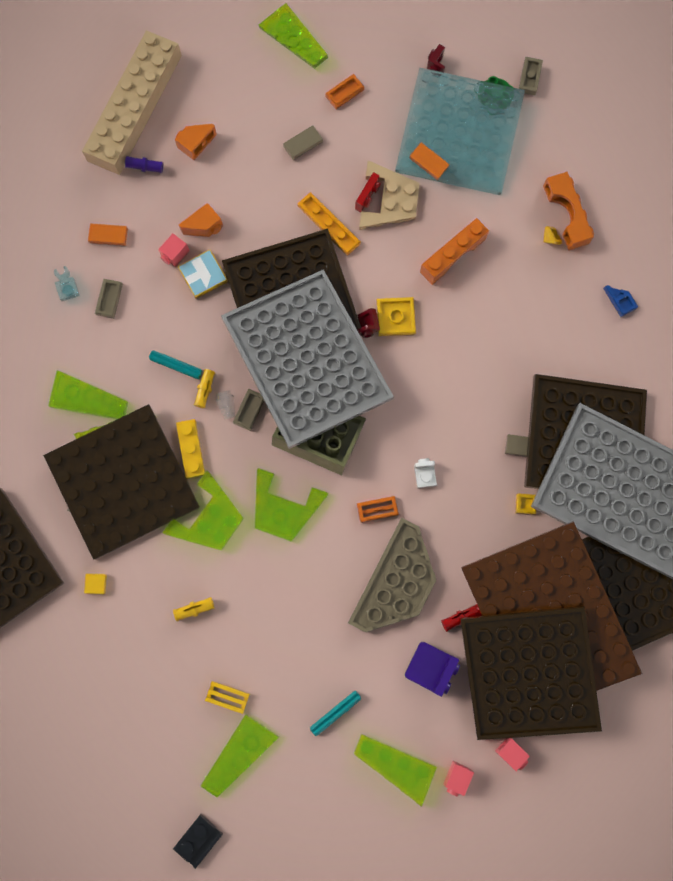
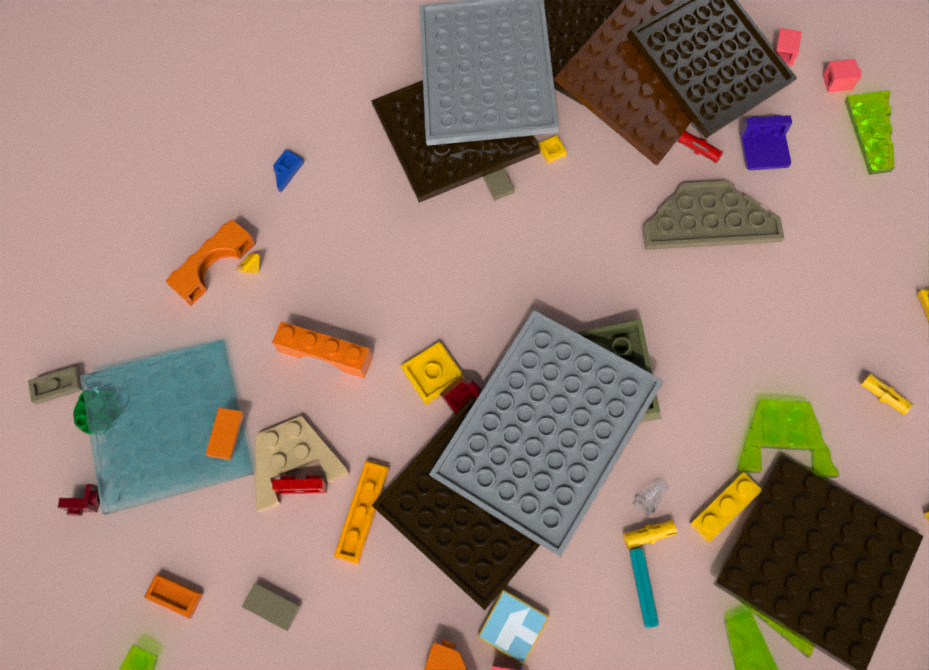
camera: 115 degrees left, 10 degrees down
dark tan tile [233,389,264,431] -> none
clear neon green wing [255,468,328,542] -> none
teal axle [310,691,361,736] -> none
orange tile [357,496,399,523] -> none
white bracket [414,458,437,488] -> none

